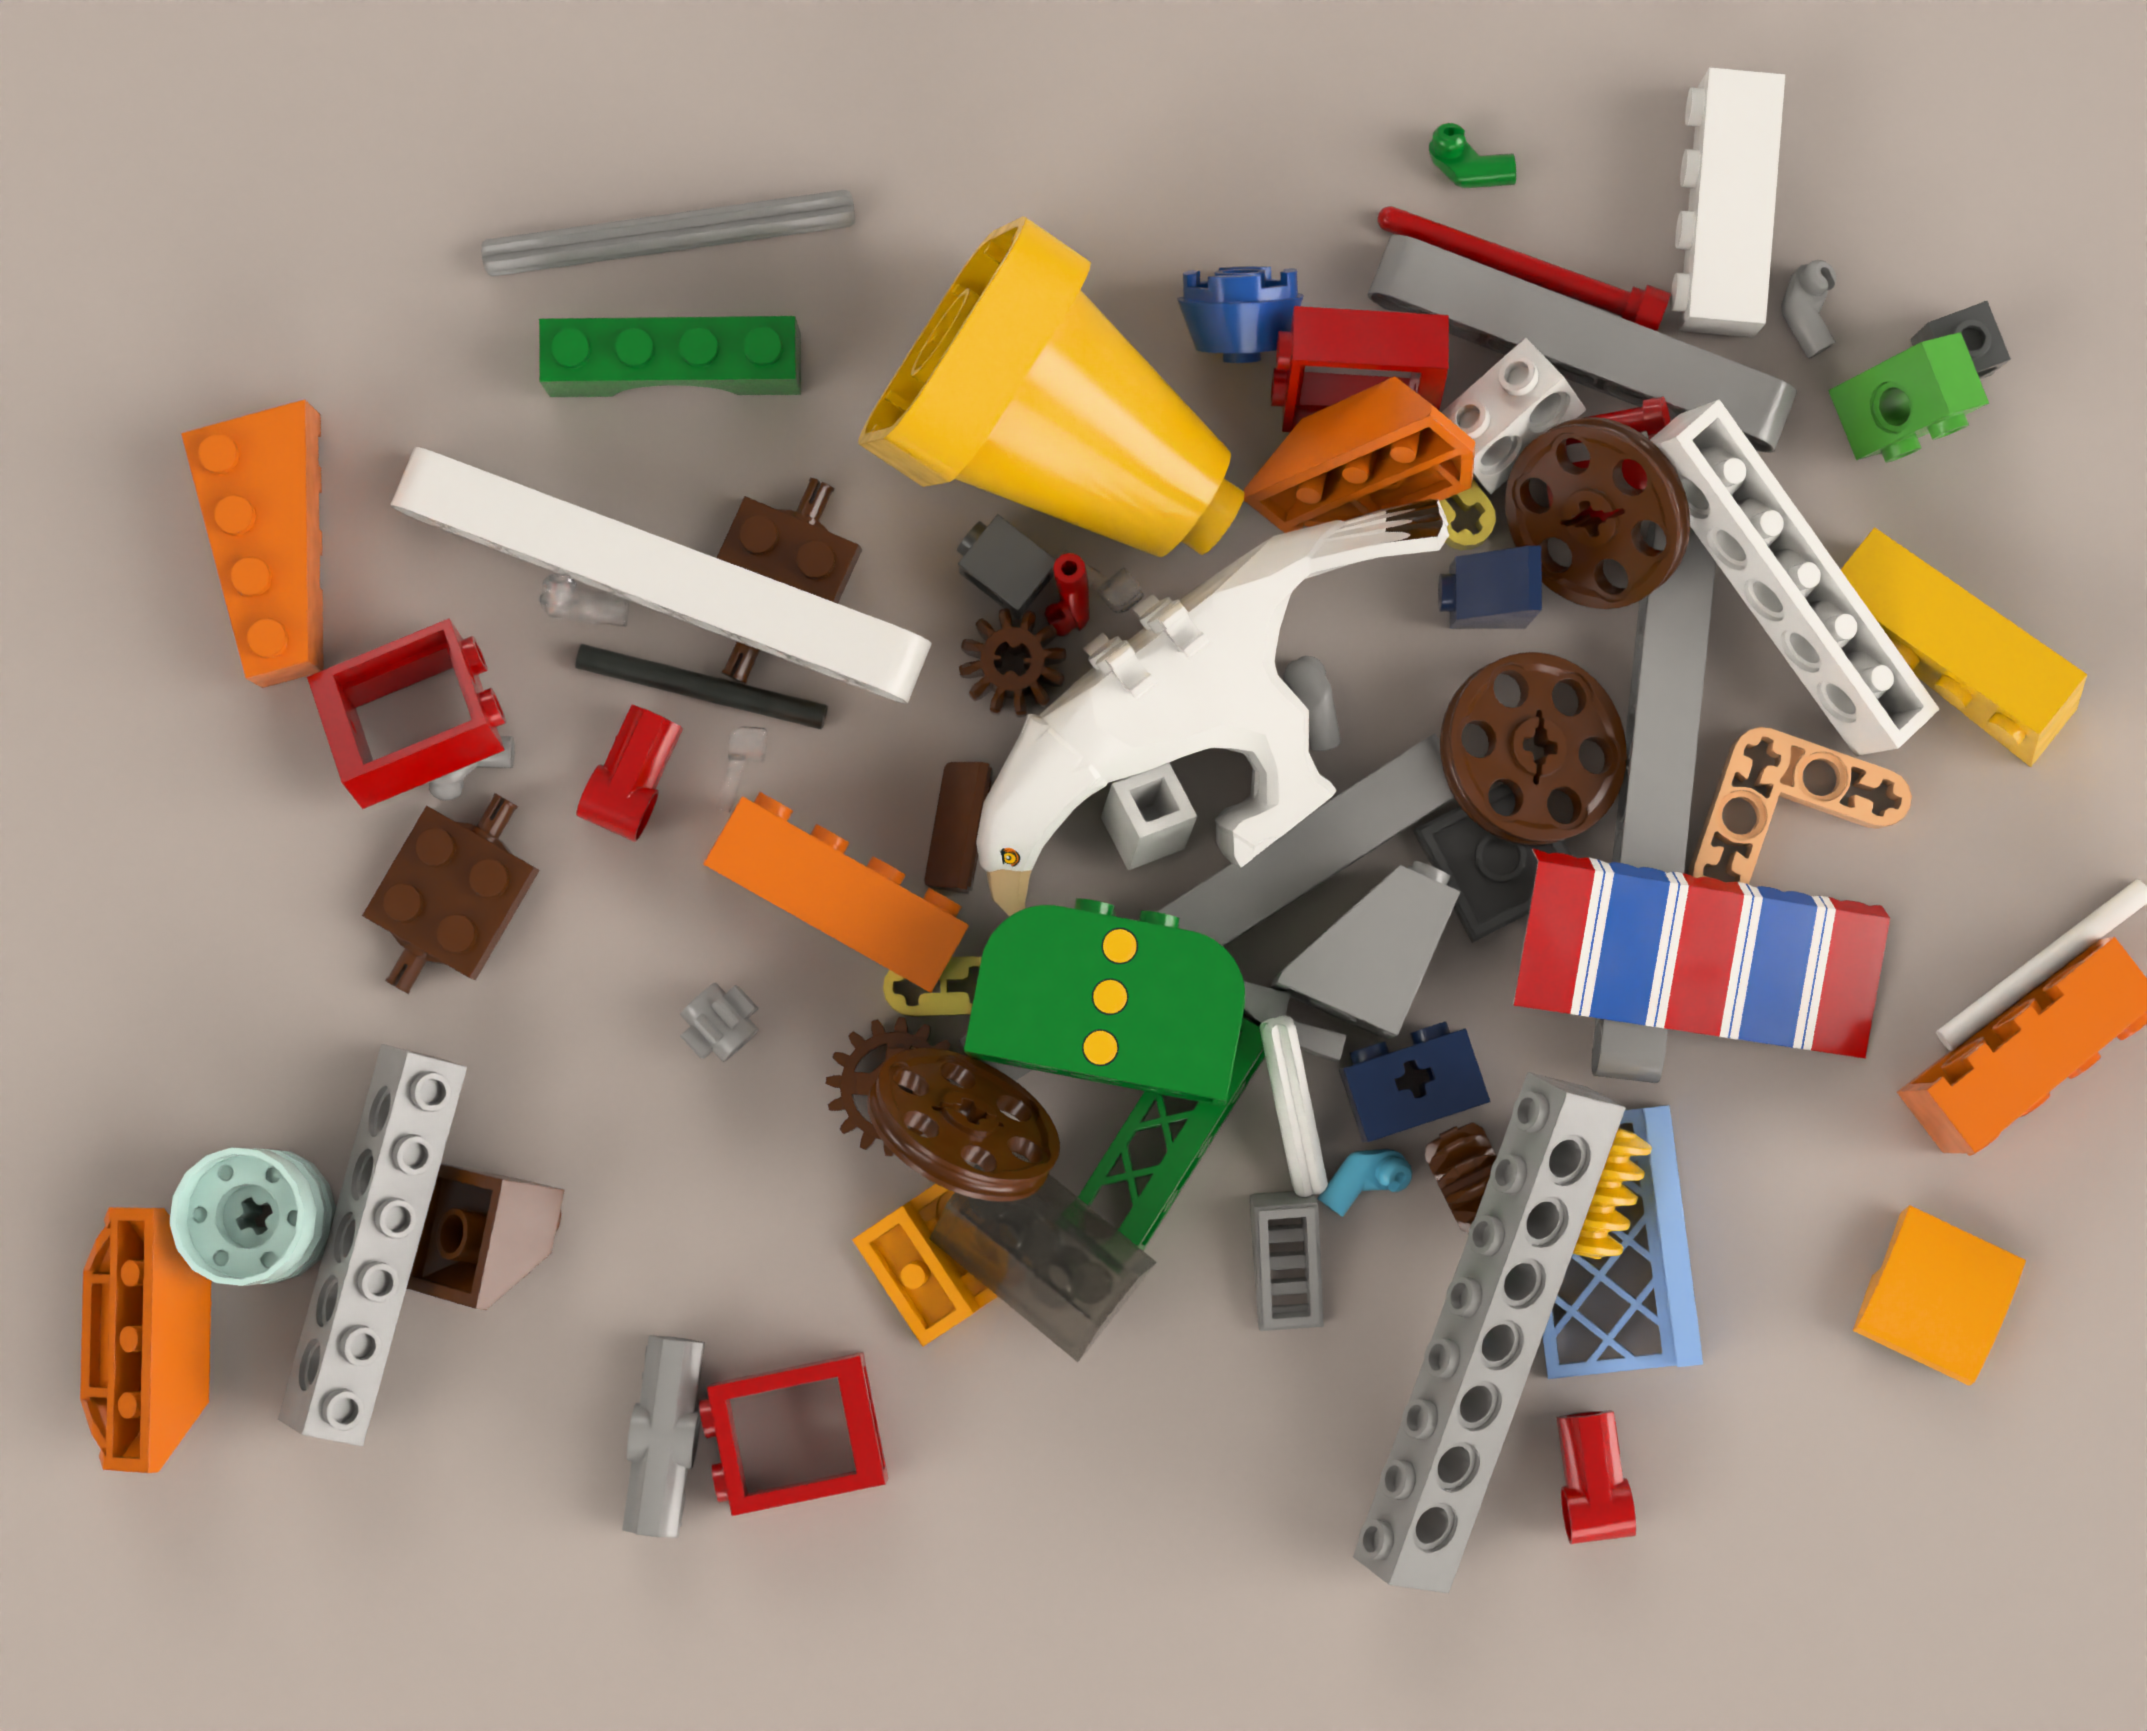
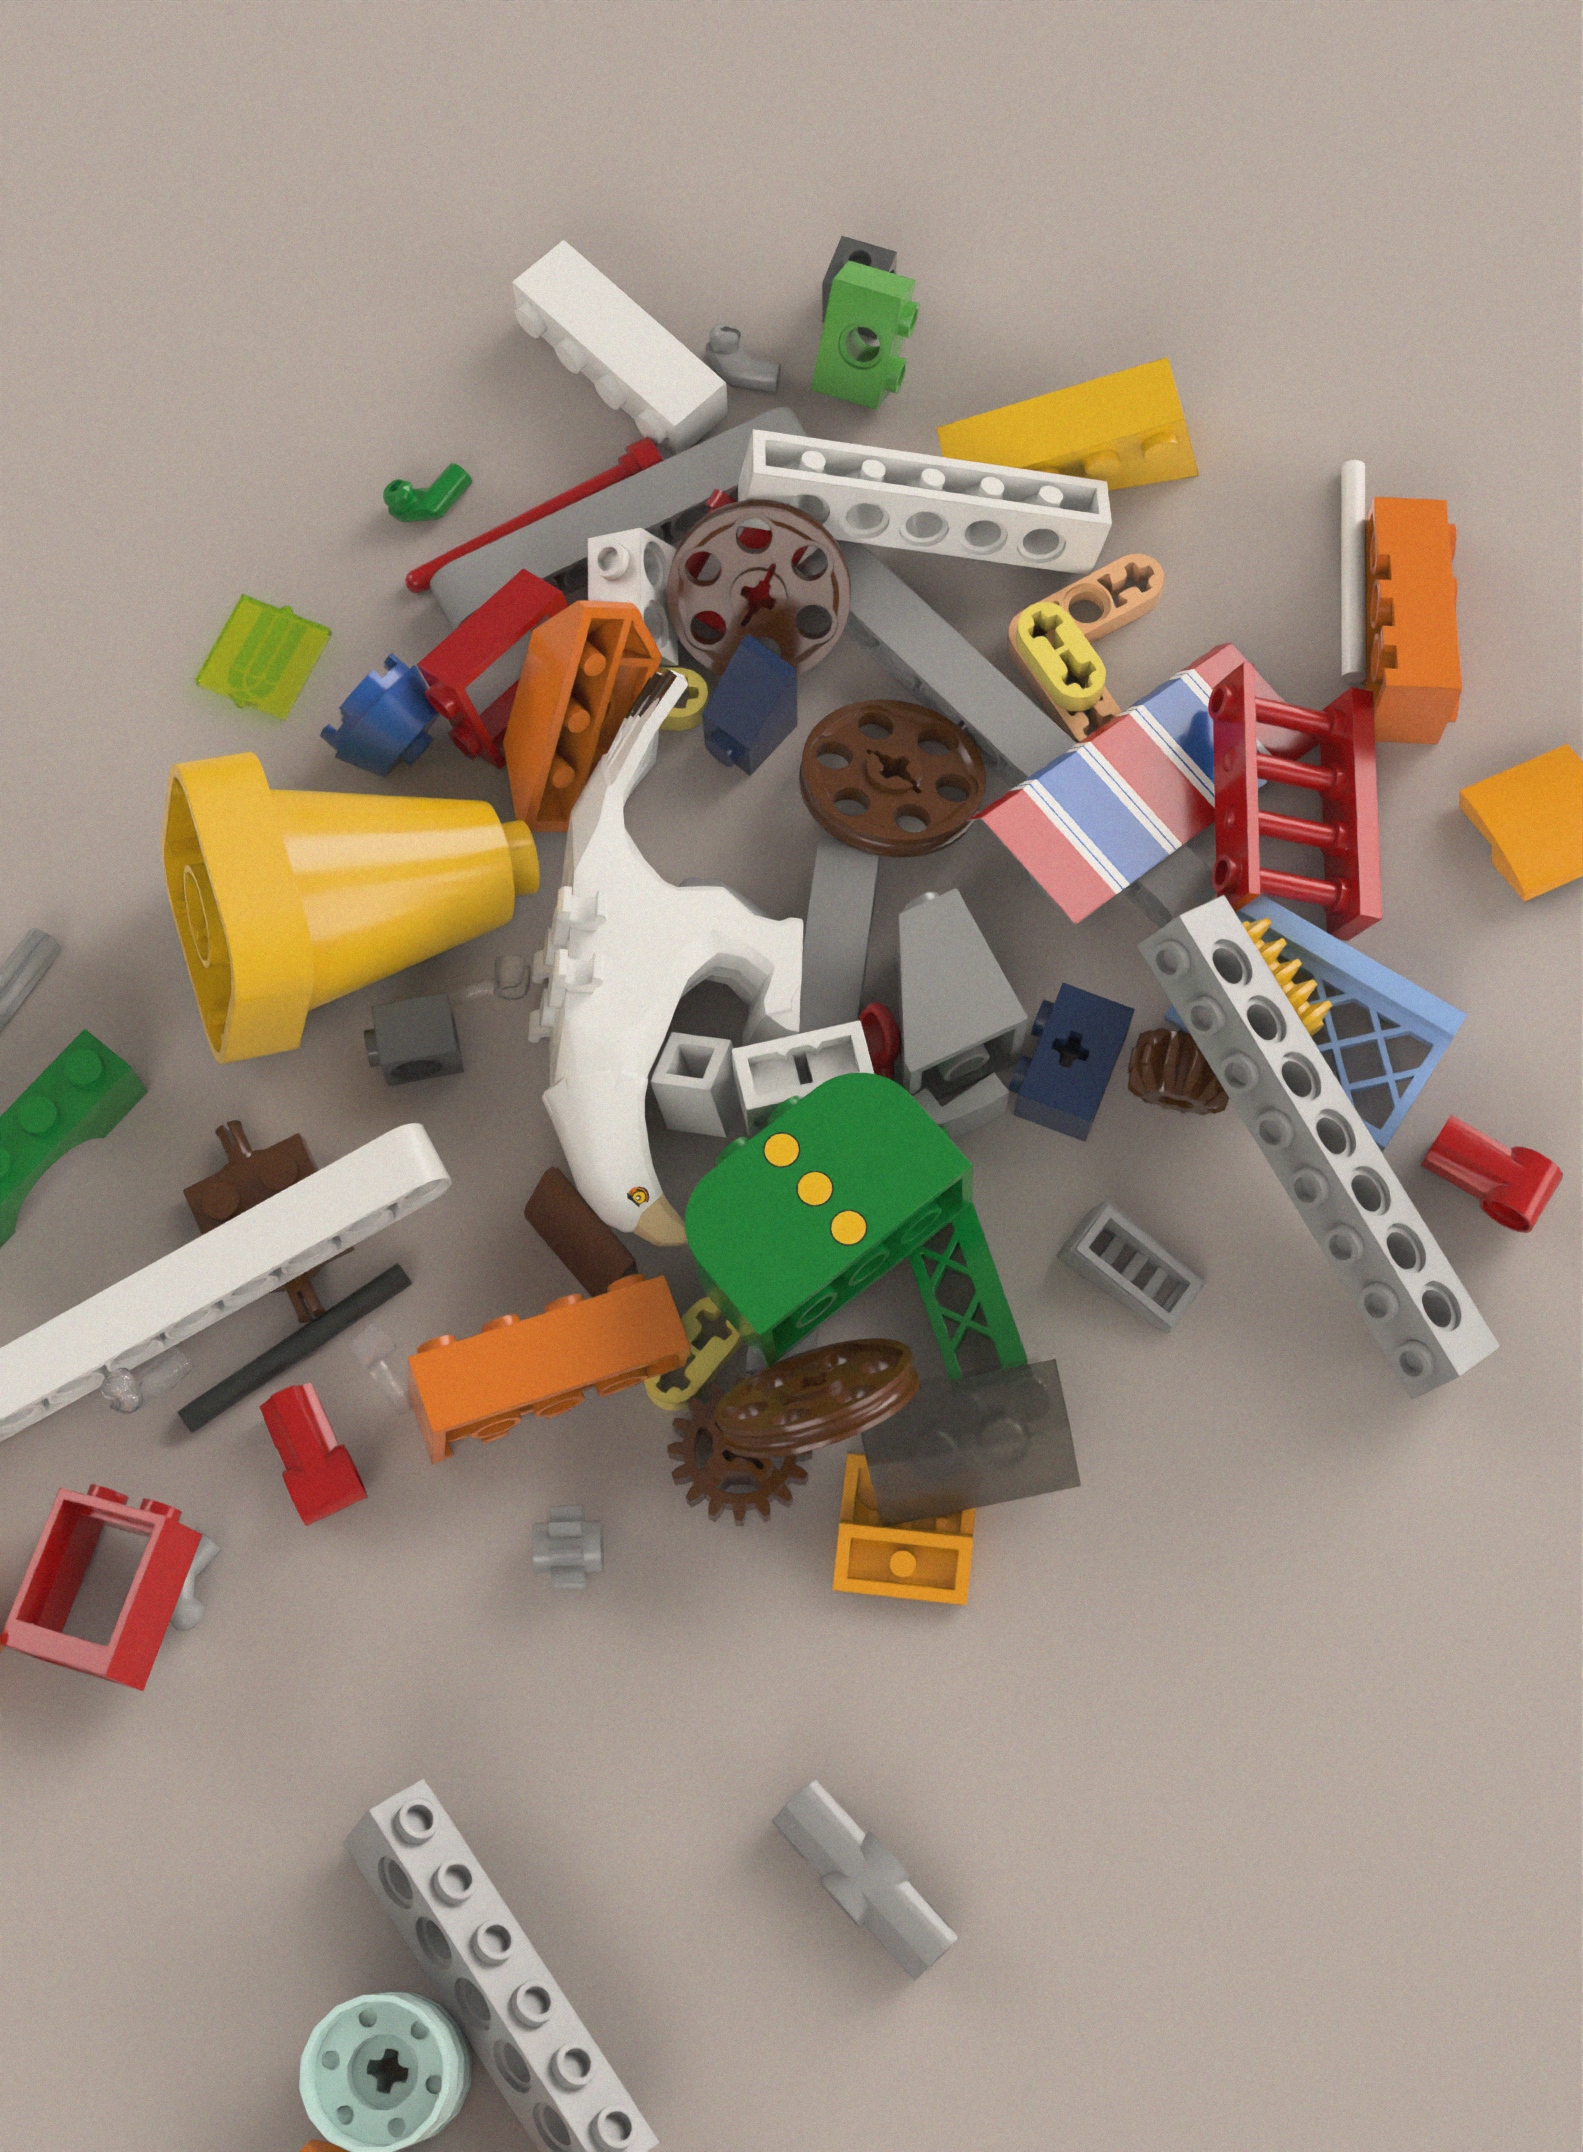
camera: 45 degrees left, 15 degrees down
reddish brown plate [362,793,540,994] -> none
reddish brown slope [406,1163,565,1310] -> none
red window [699,1352,889,1516] -> none
reddish brown gear [959,608,1067,717] -> none
red arm [1044,553,1090,637] -> none
white axle [1259,1016,1328,1197] -> none
medium azure arm [1317,1149,1413,1217] -> none
dark grey tile [1413,784,1572,943] -> none
none -> clear neon green piece [195,594,332,720]
none -> white brick [731,1020,874,1135]
none -> red piece [858,1002,901,1082]
none -> light yellow beam [1016,602,1106,712]
none -> red fence [1208,662,1382,941]

